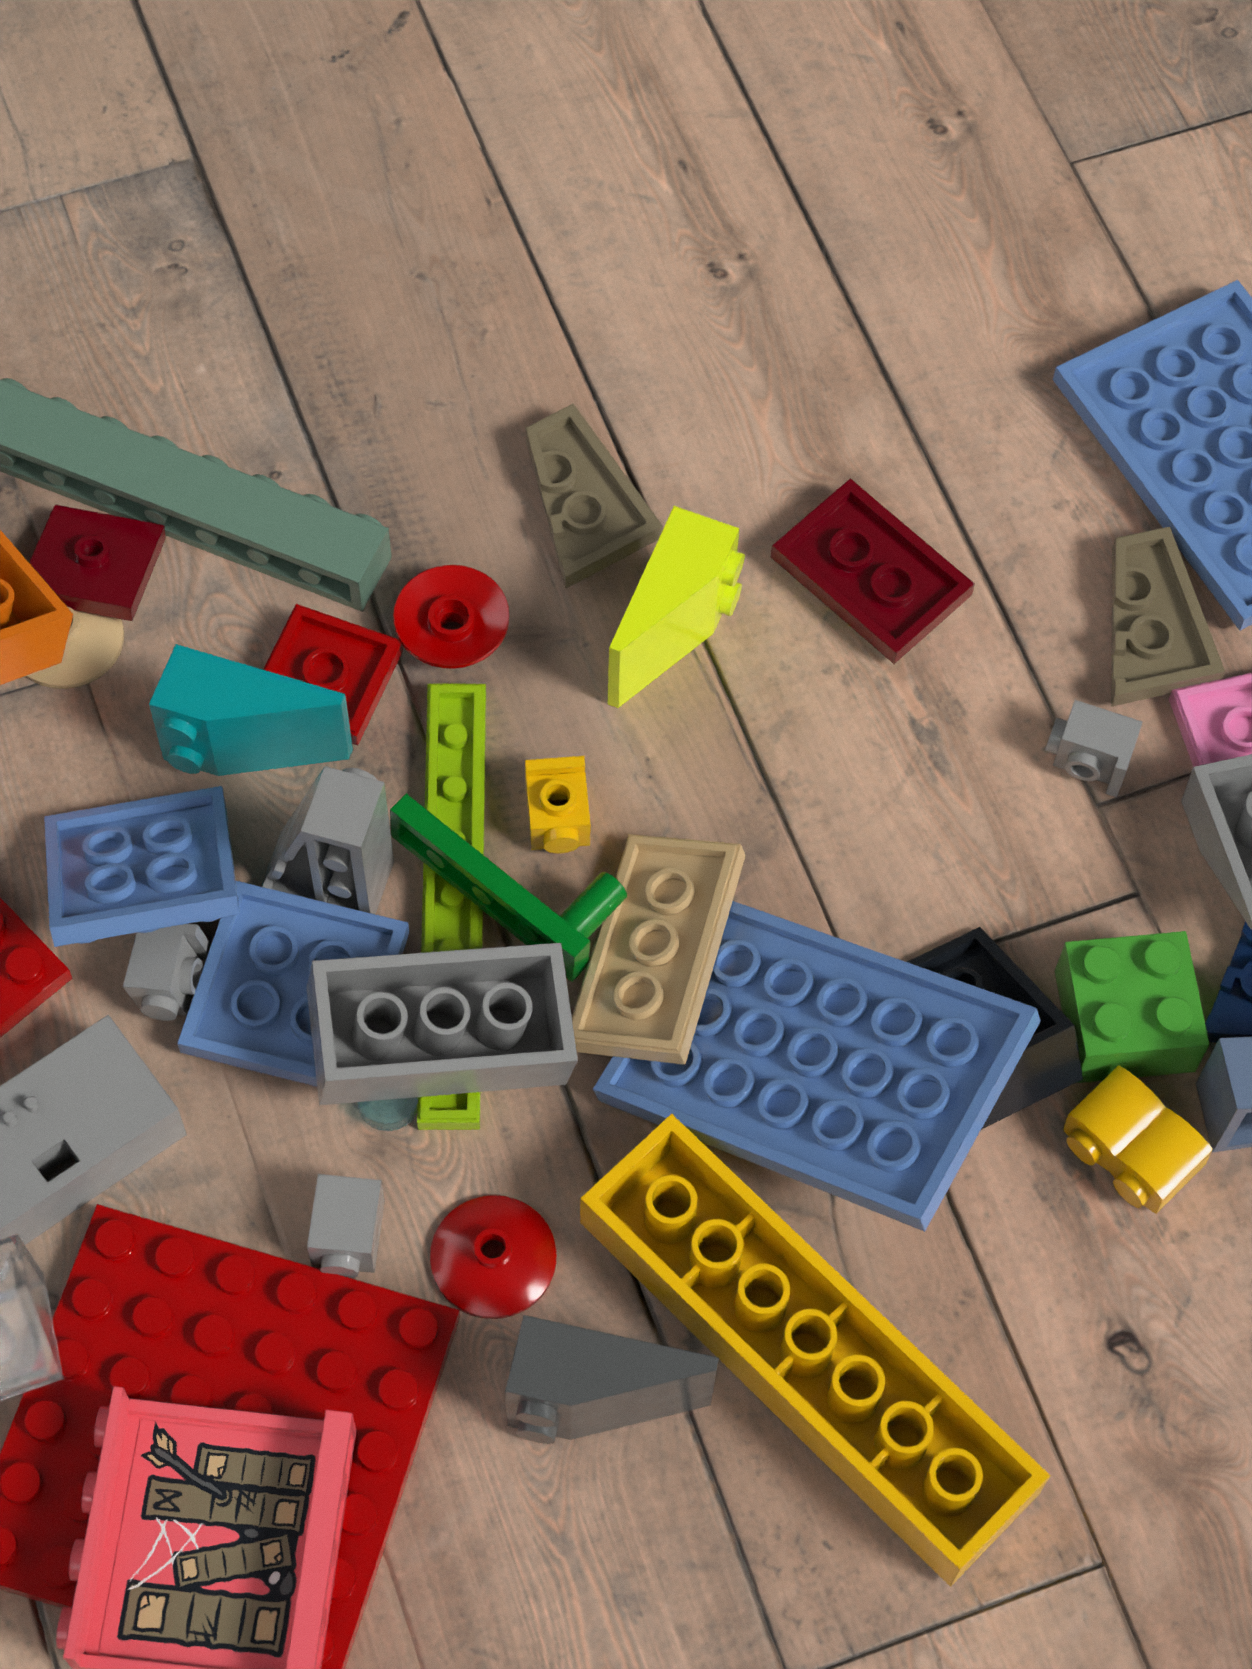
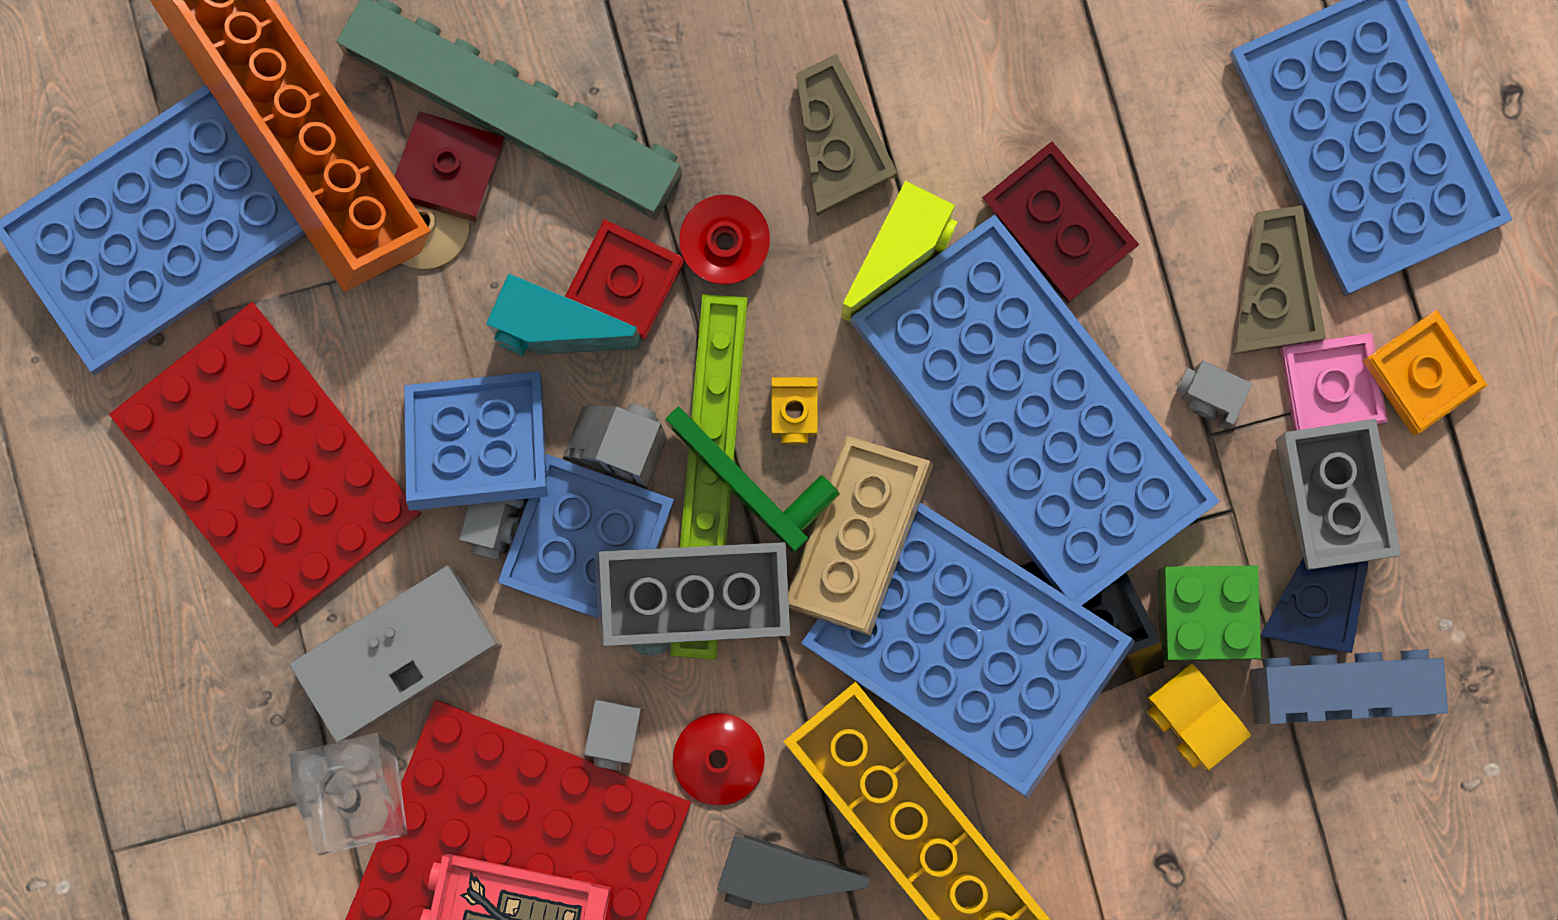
camera: 10 degrees right, 20 degrees up
none -> medium blue plate [849,214,1220,606]

